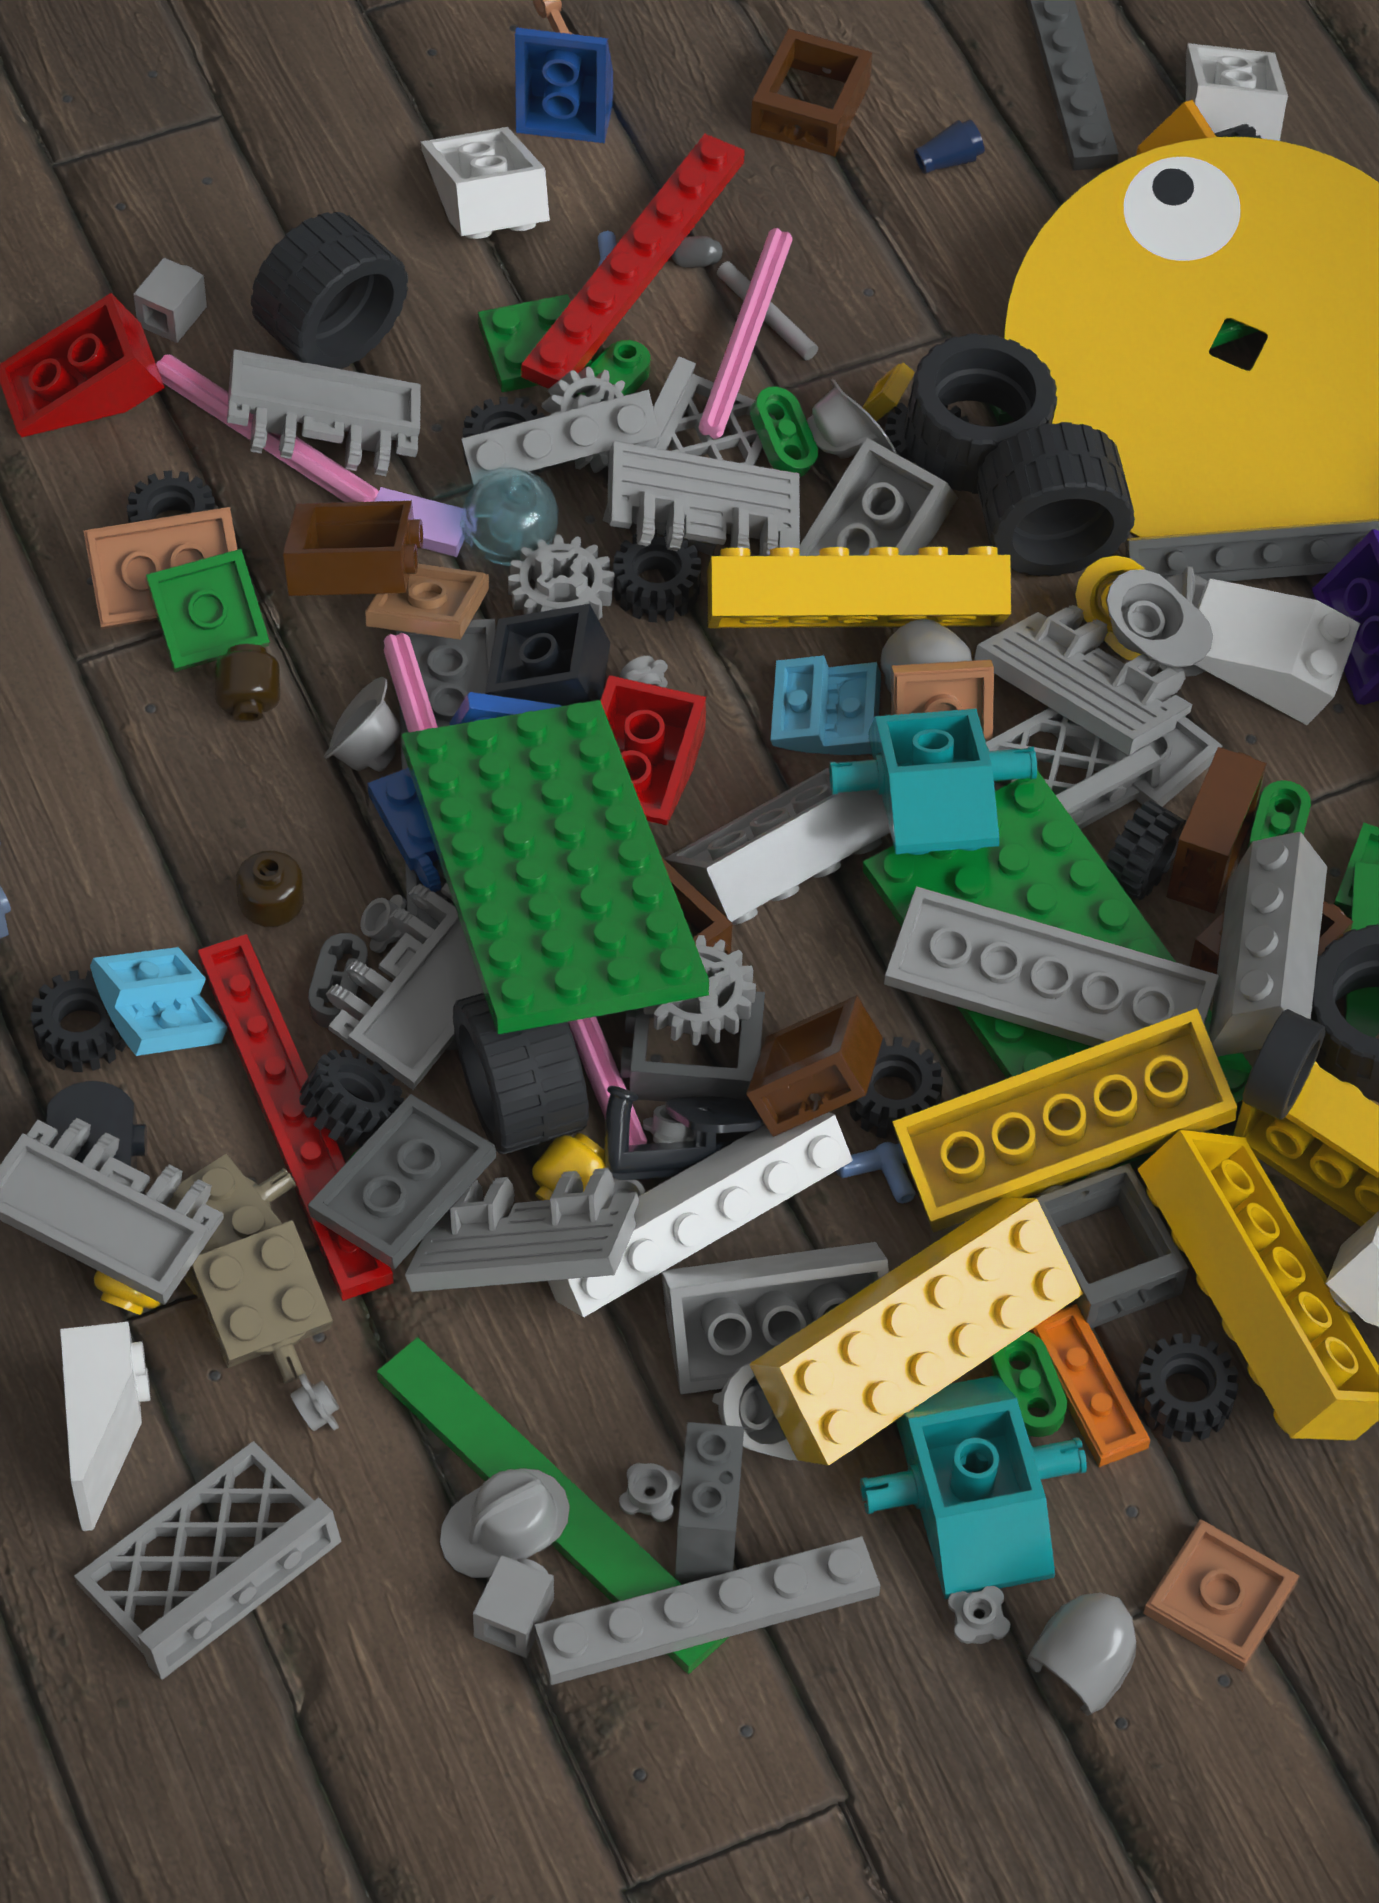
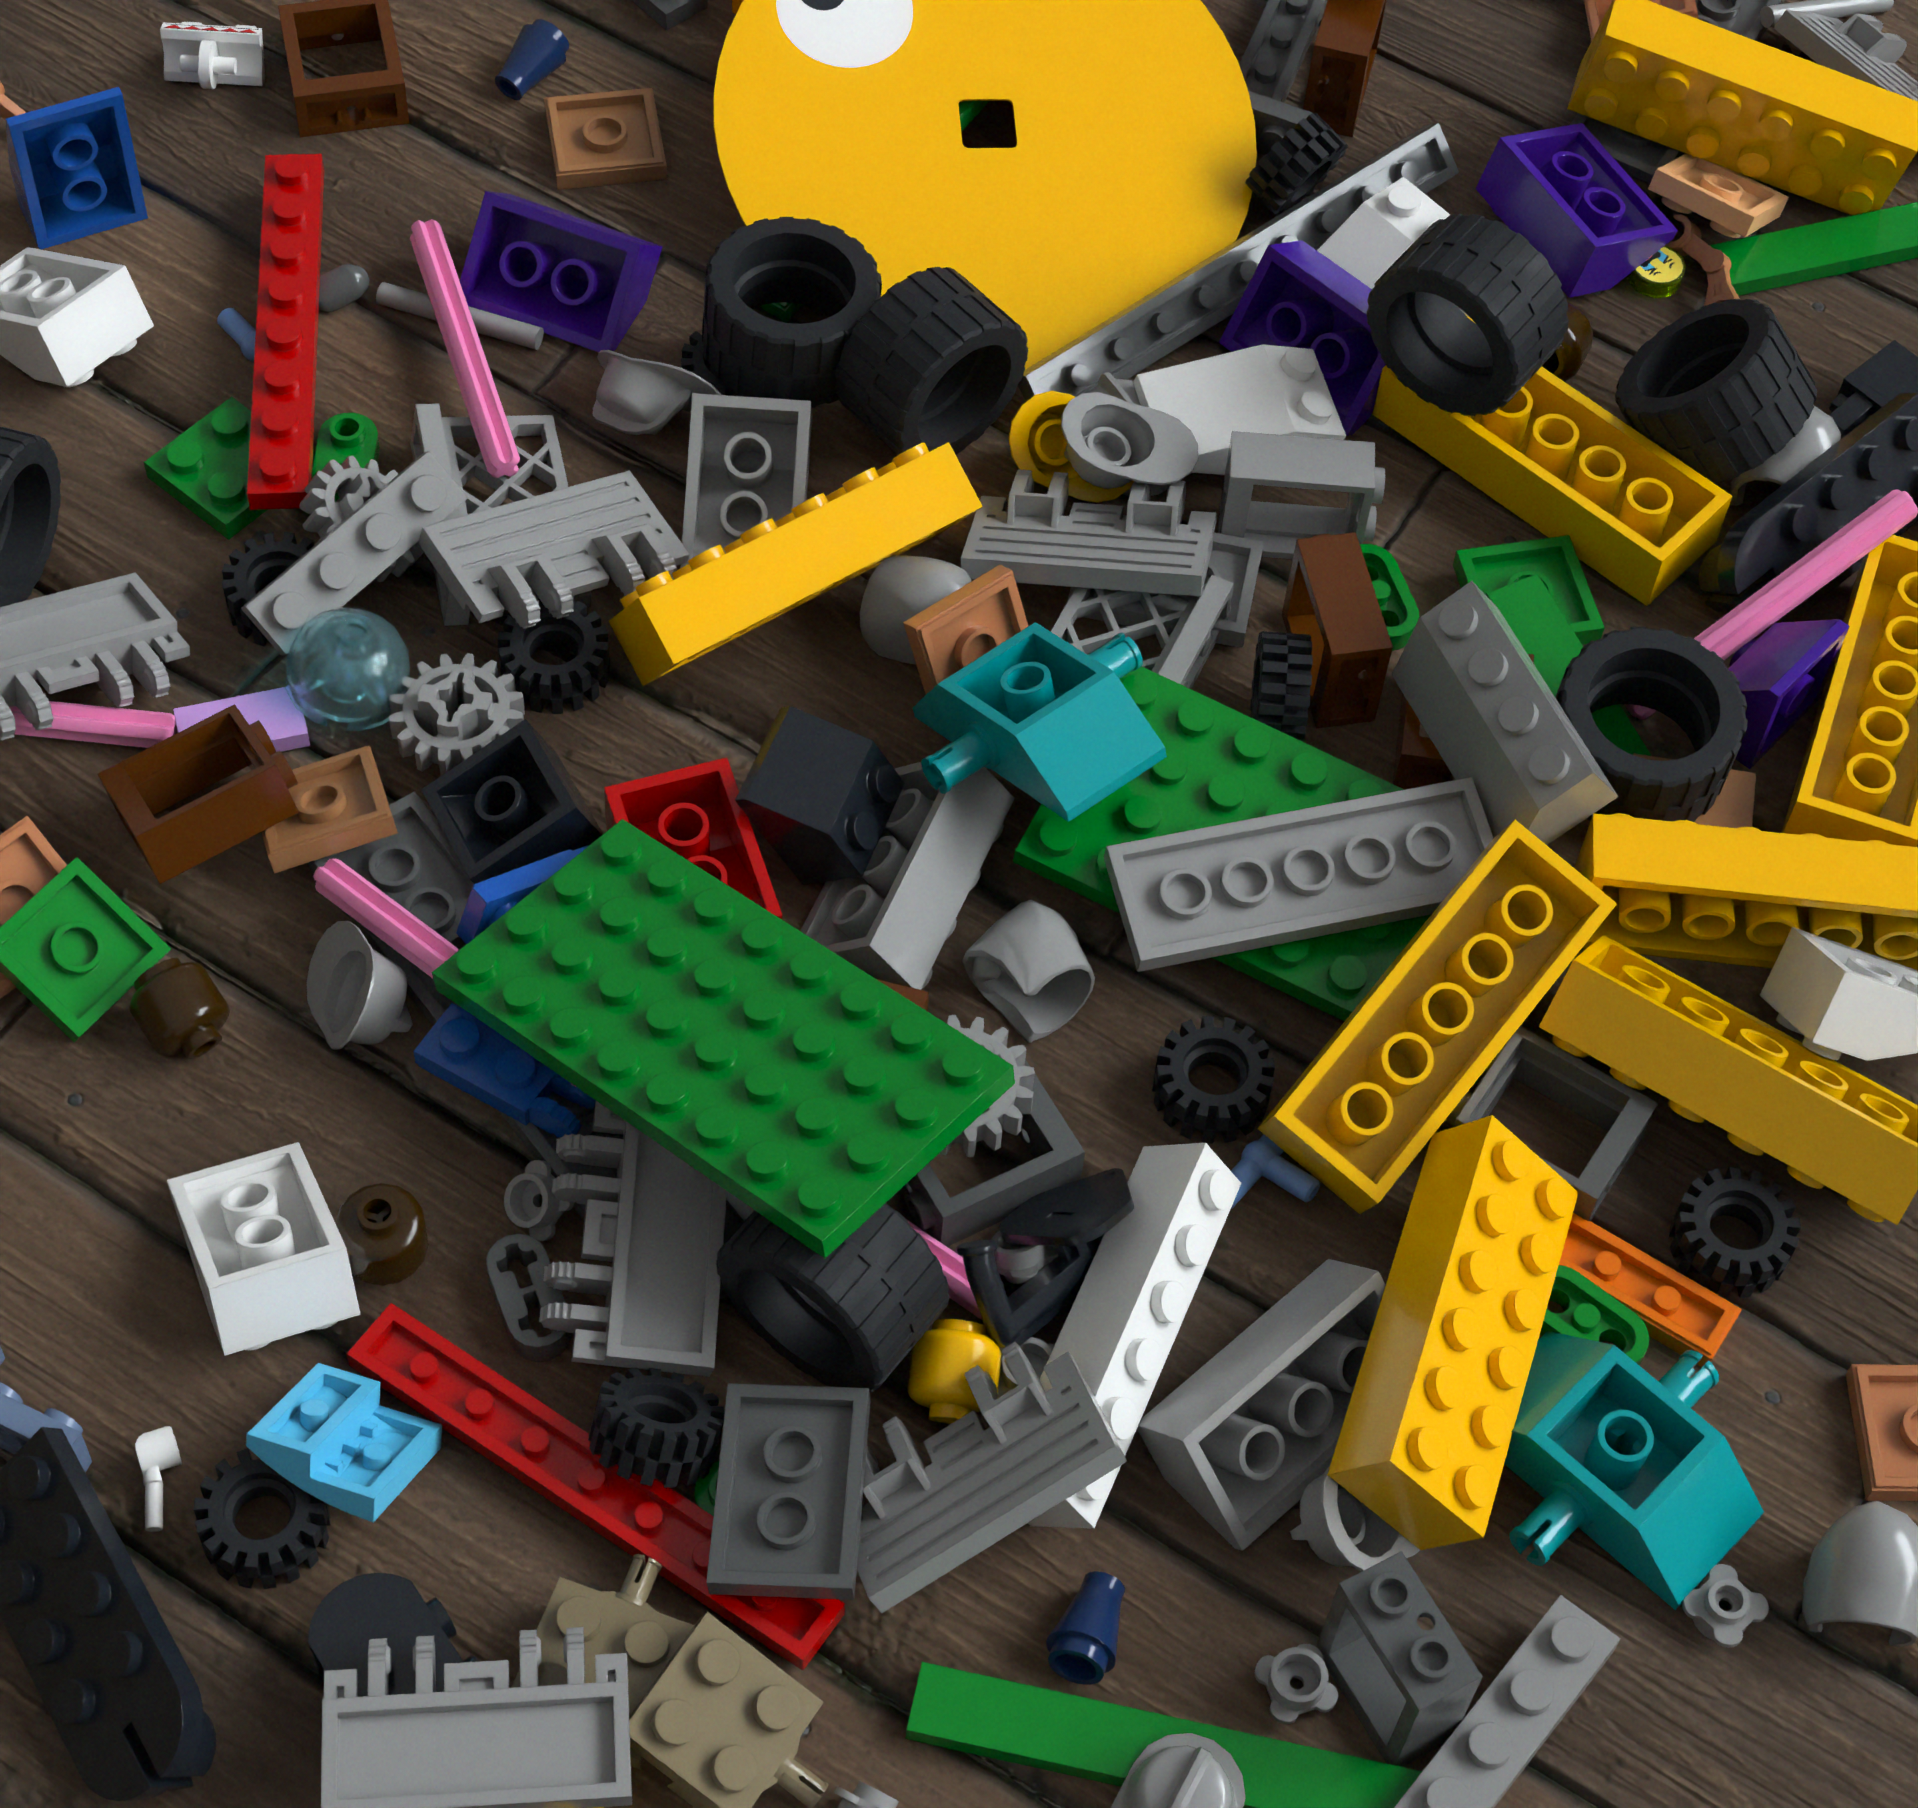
camera: 35 degrees left, 0 degrees up
light grey plate [619,656,668,688] -> none
reddish brown window [746,995,883,1137] -> none
green plate [750,386,818,477] -> none
medium azure slope [770,655,881,755] -> none
yellow tile [862,362,915,421] -> none
black tyre [1243,1009,1325,1120] -> none
none -> white hand [135,1426,182,1532]
none -> white hips [160,22,265,89]
none -> white slope [167,1142,361,1356]
none -> dark purple slope [460,191,663,352]
none -> medium nougat tile [544,88,667,190]
none -> black slope [735,706,905,885]
none -> light grey piece [962,900,1095,1043]
none -> dark blue cone [1046,1571,1125,1685]
none -> light grey window [1218,431,1385,559]

